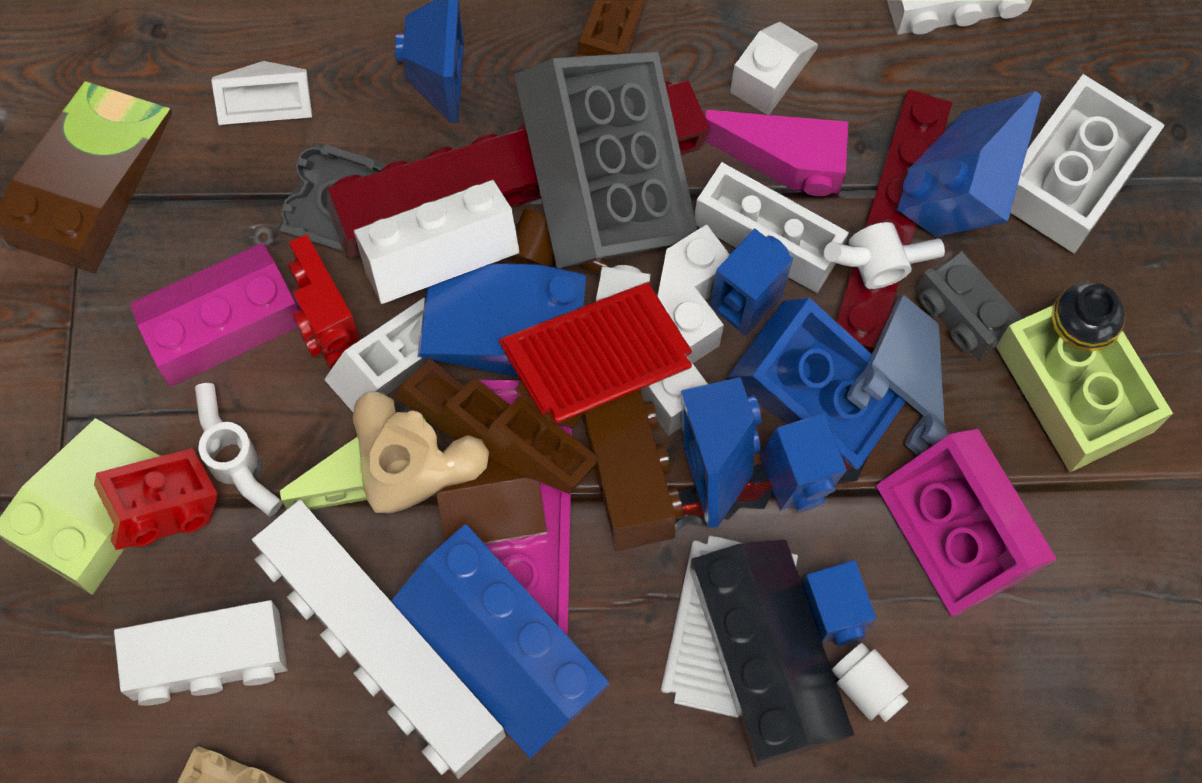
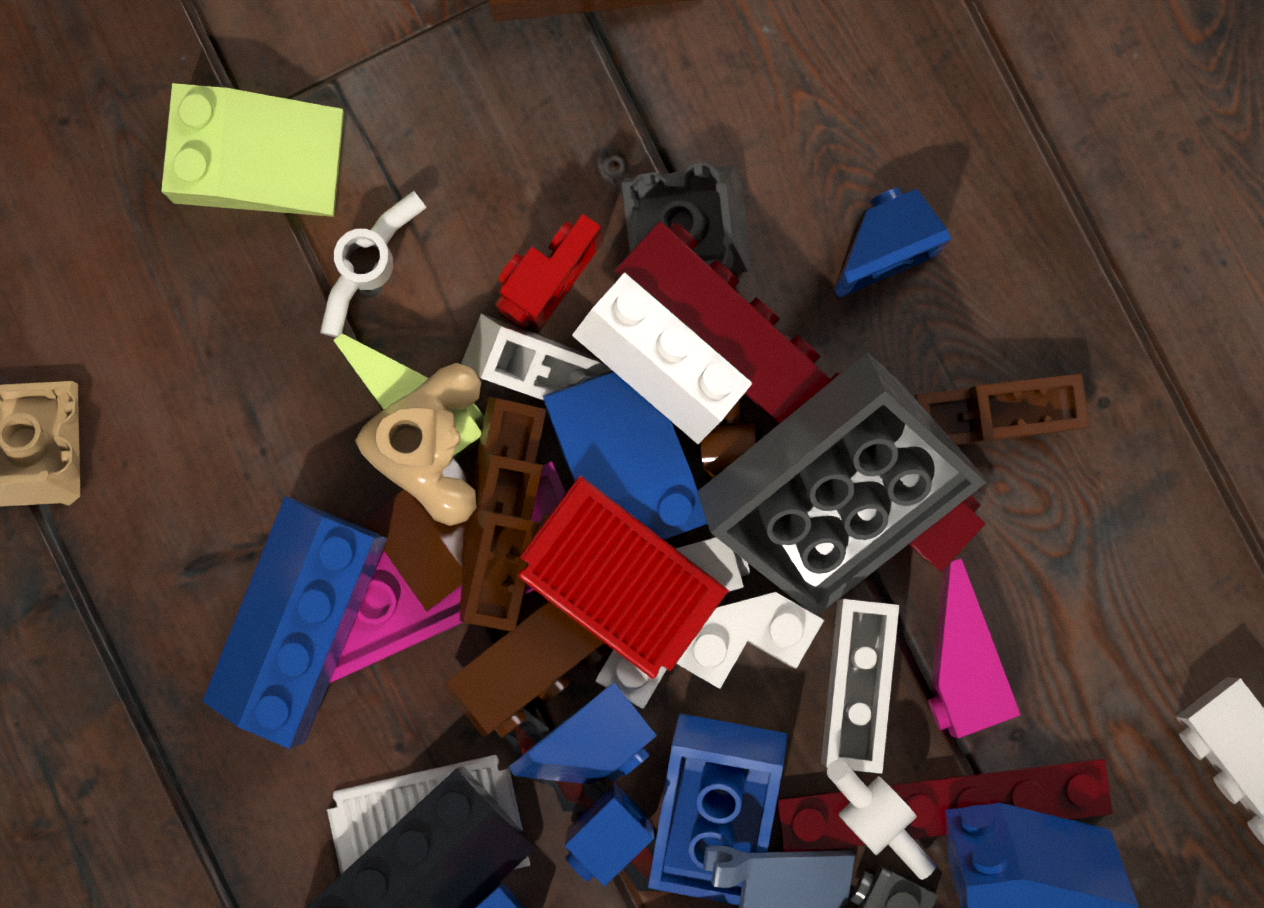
camera: 65 degrees right, 15 degrees up
red bracket [94,448,218,550] -> none
white brick [114,600,288,706] -> none
dark pink slope [130,242,298,387] -> none
white slope [211,61,313,125] -> none
white brick [252,499,506,779] -> none
blue brick [710,228,793,337] -> none
white slope [730,22,818,115] -> none

